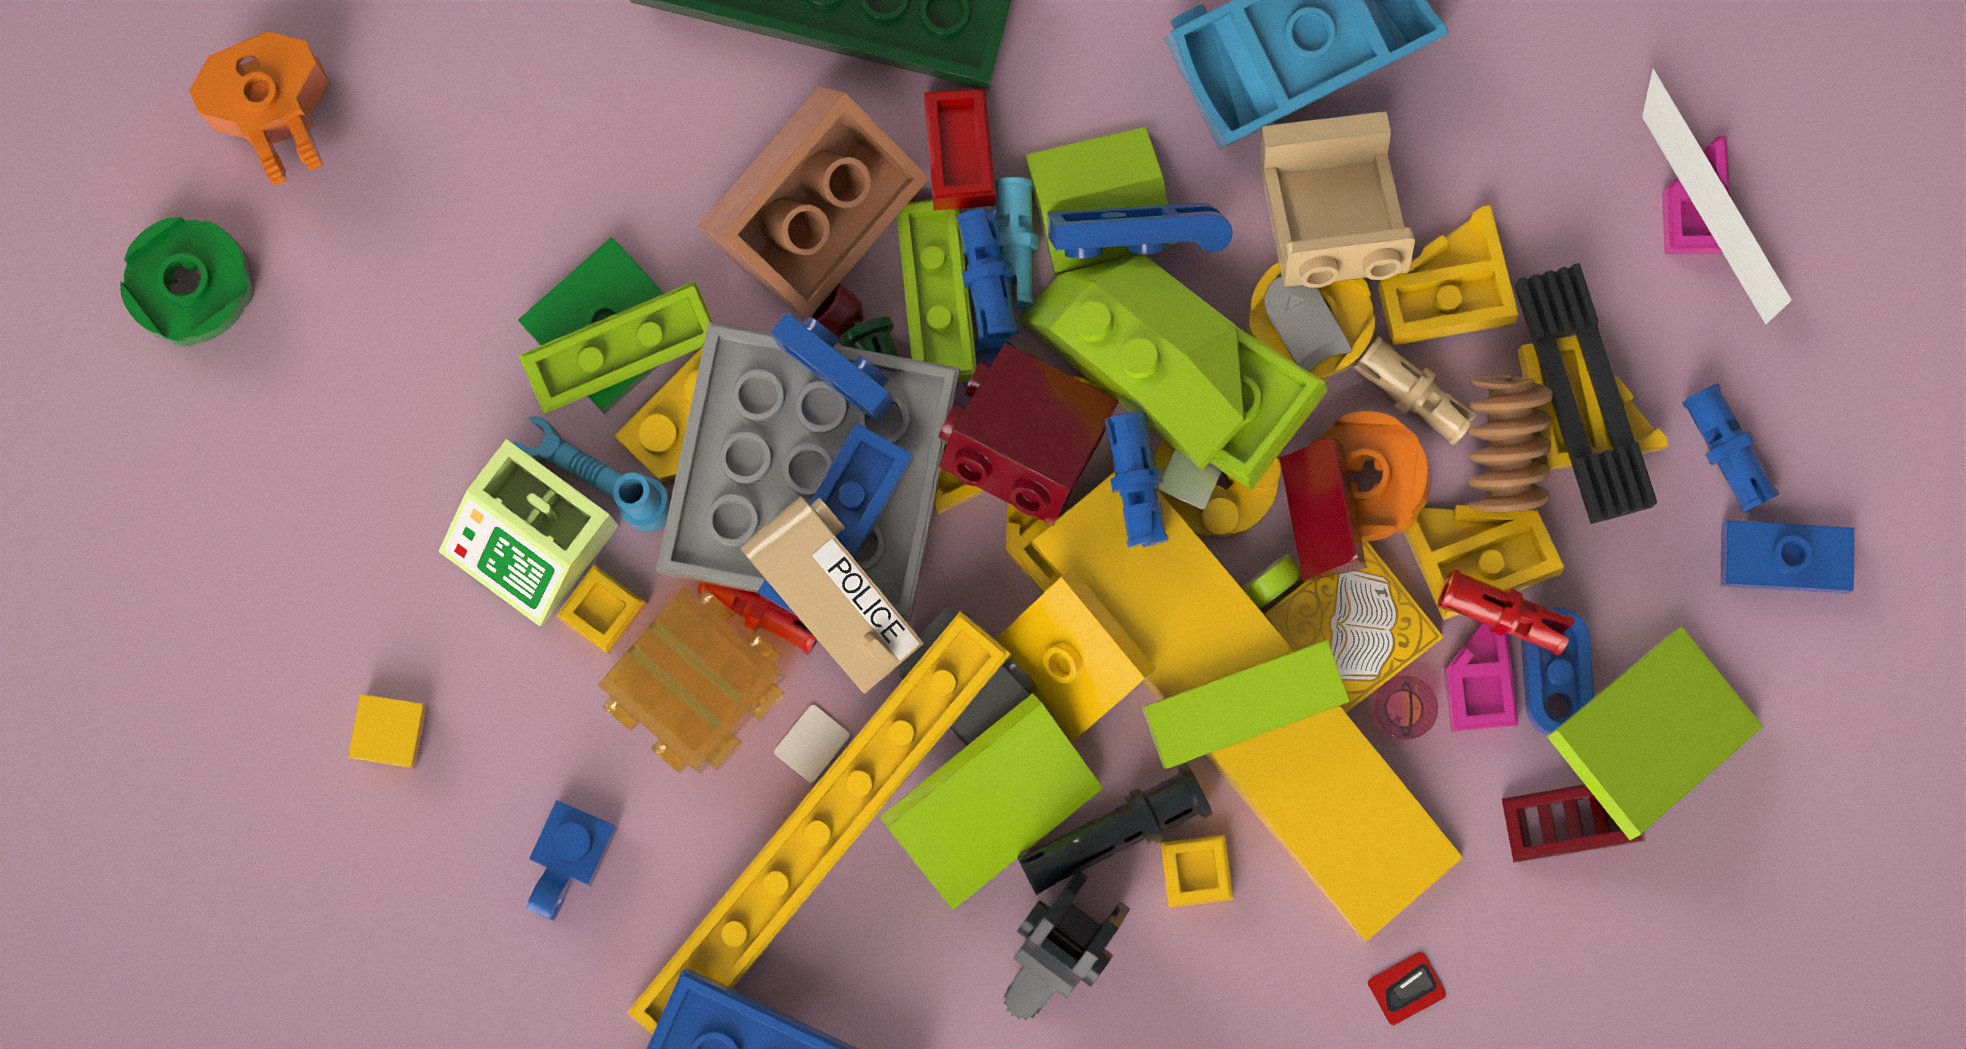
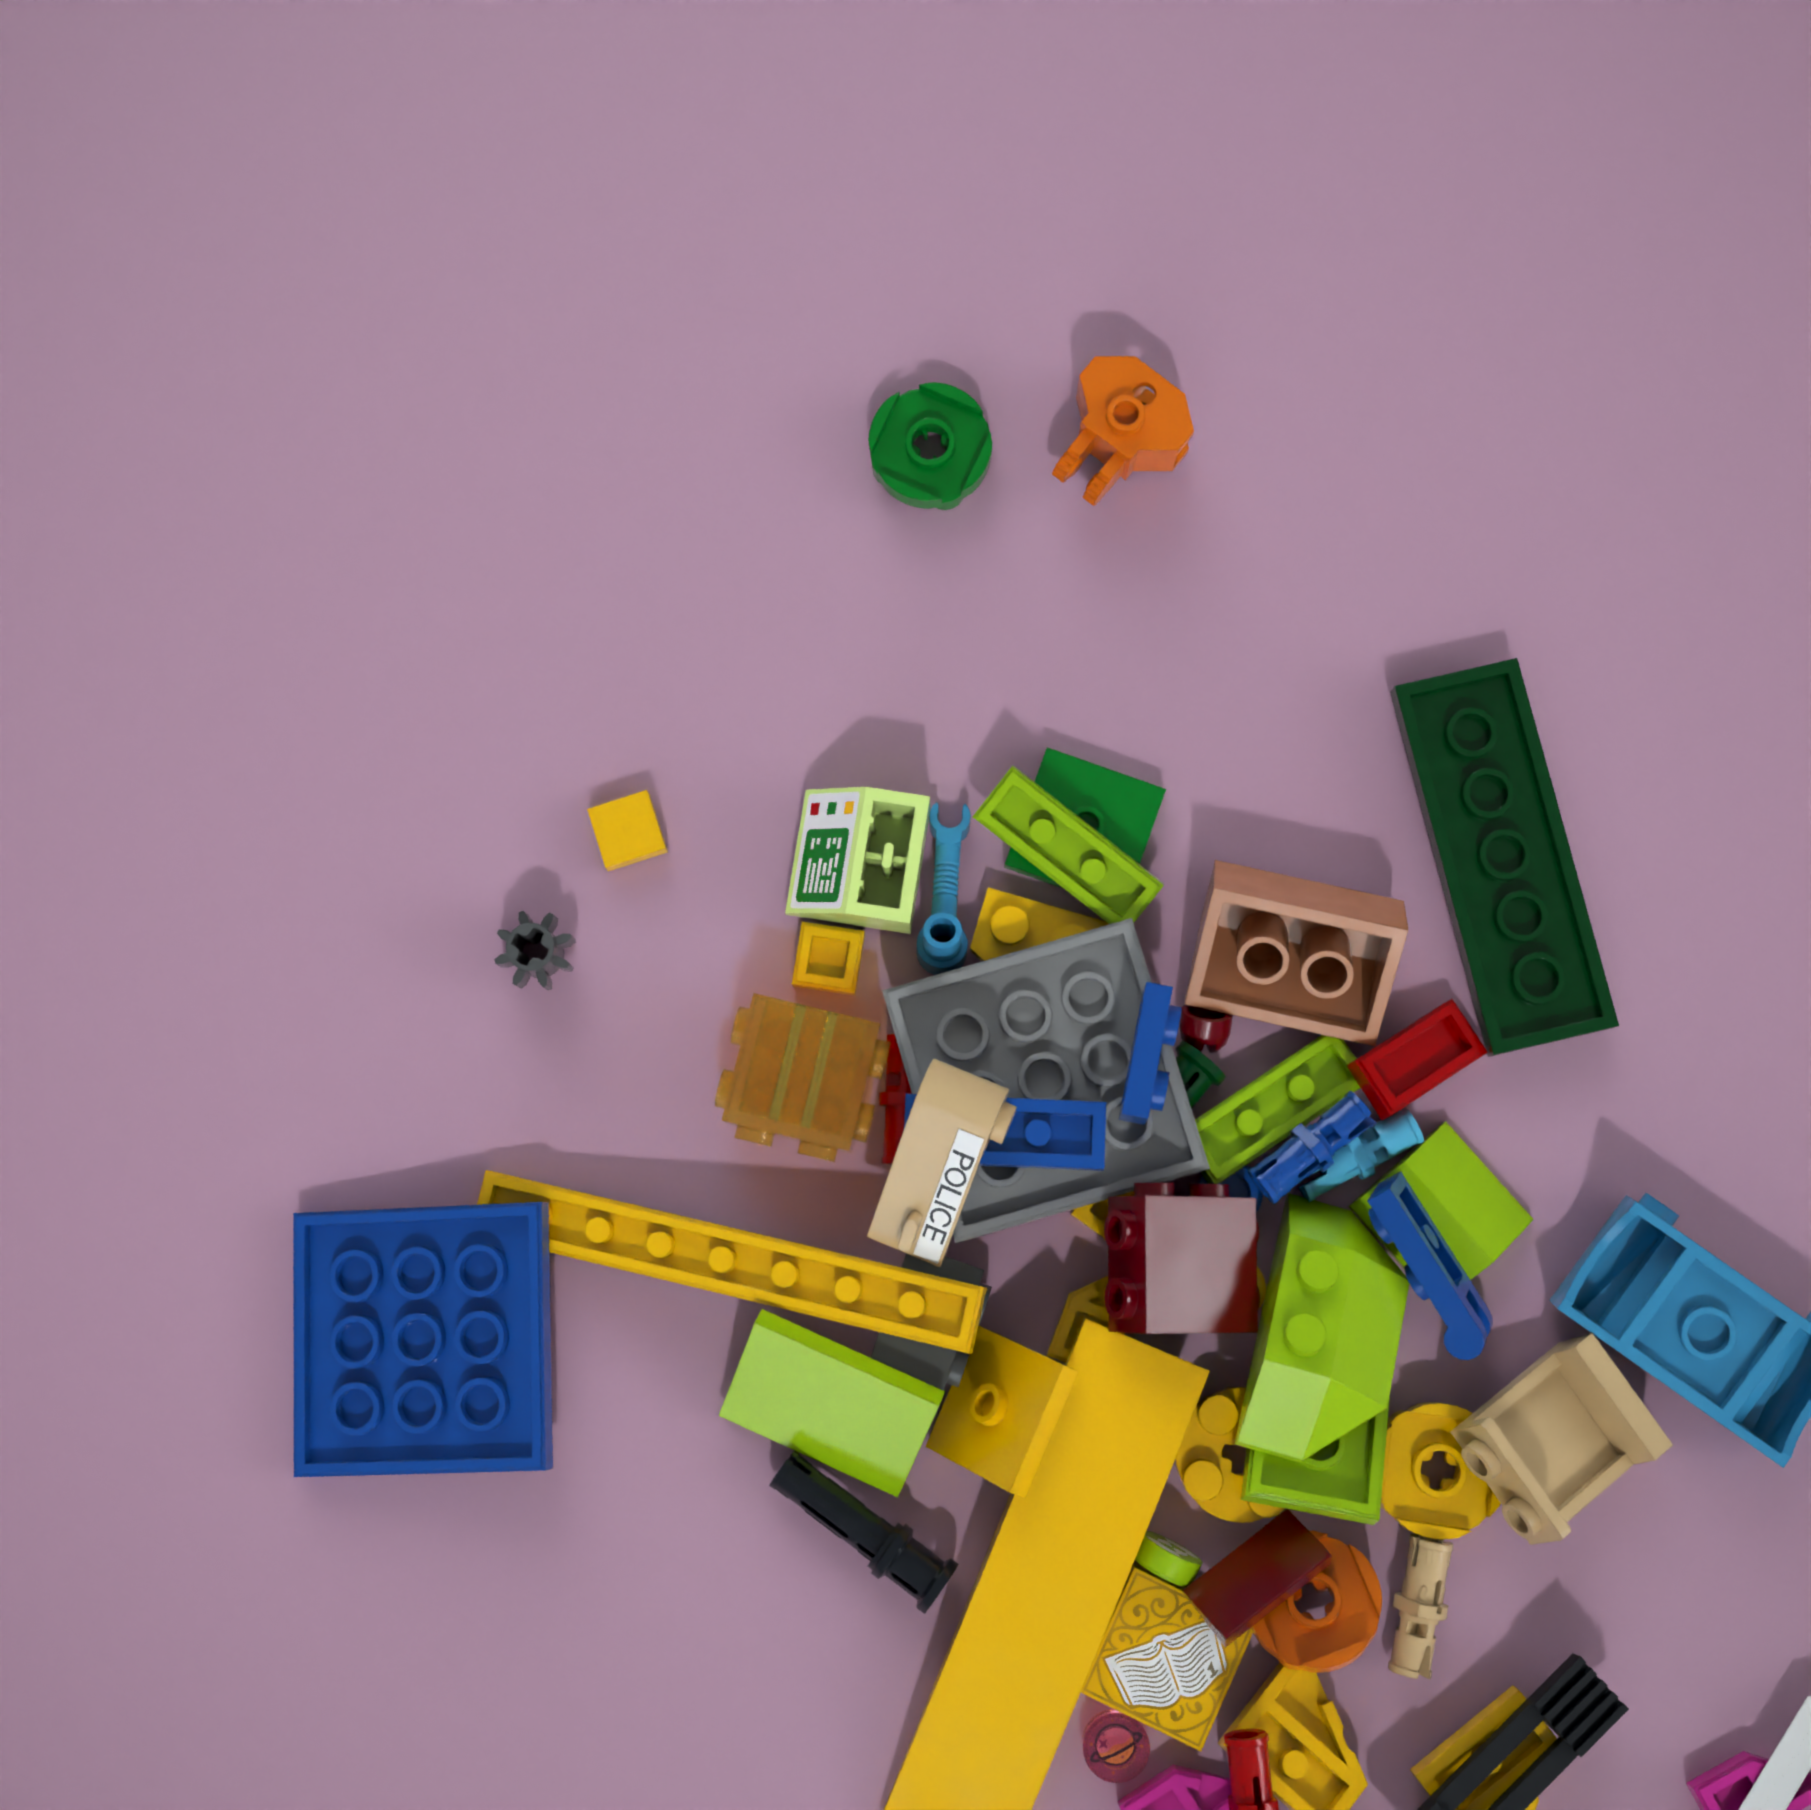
camera: 70 degrees right, 0 degrees up
blue plate [526,800,618,921] -> none
white sticker [774,705,850,783] -> none
black hinge [1003,870,1130,1020] -> none
blue pin [1105,412,1169,548] -> none
lime tile [1142,640,1350,769] -> none
white sticker [1158,449,1221,509] -> none
yellow tile [1159,835,1233,908] -> none
light grey piece [1264,276,1352,371] -> none
yellow wing [1378,205,1519,346] -> none
medium nougat piece [1467,375,1553,512] -> none
none -> dark grey gear [494,911,576,990]

